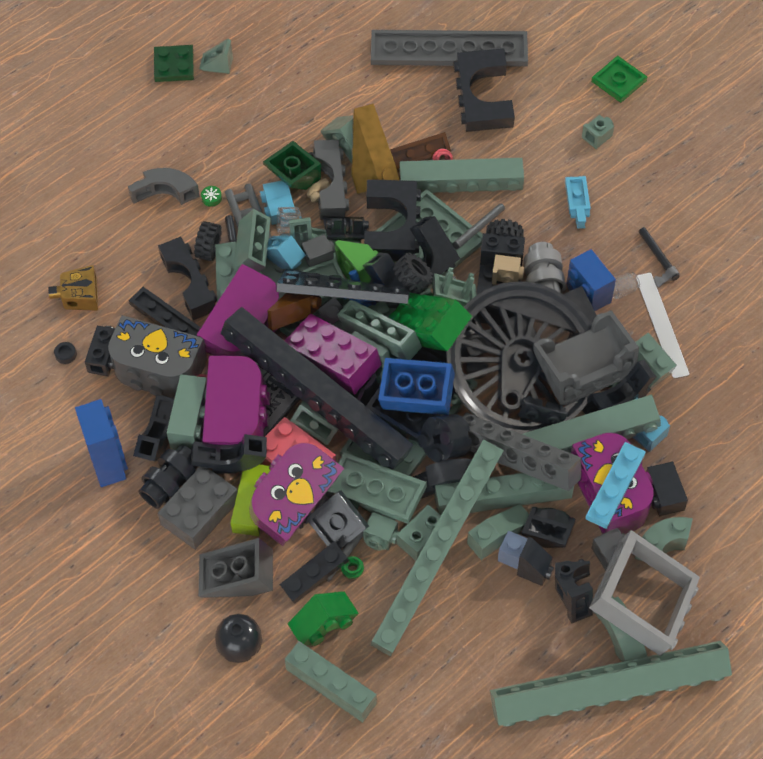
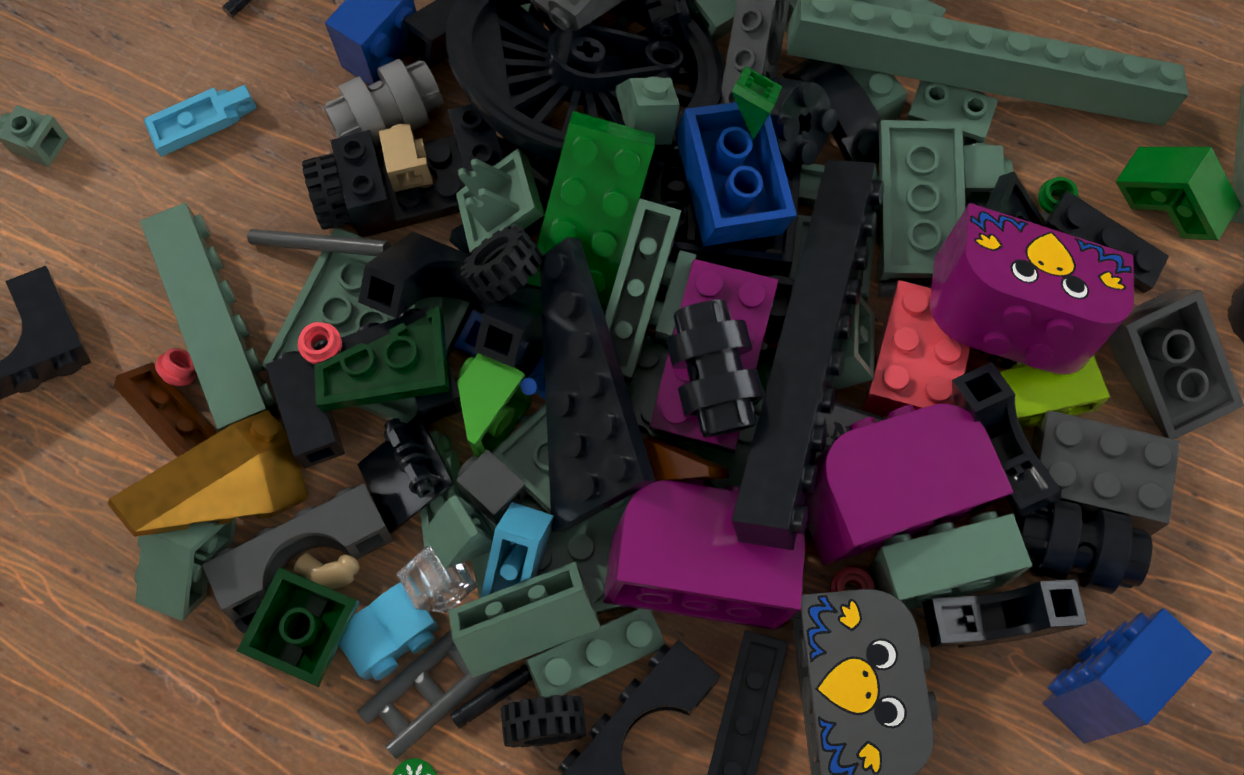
camera: 110 degrees left, 10 degrees up
none -> coral plate [298,322,342,365]
none -> dark green wing [314,306,450,412]
none -> sand green slope [616,77,680,145]
none -> black piece [666,300,764,438]
none -> green slope [731,66,782,140]

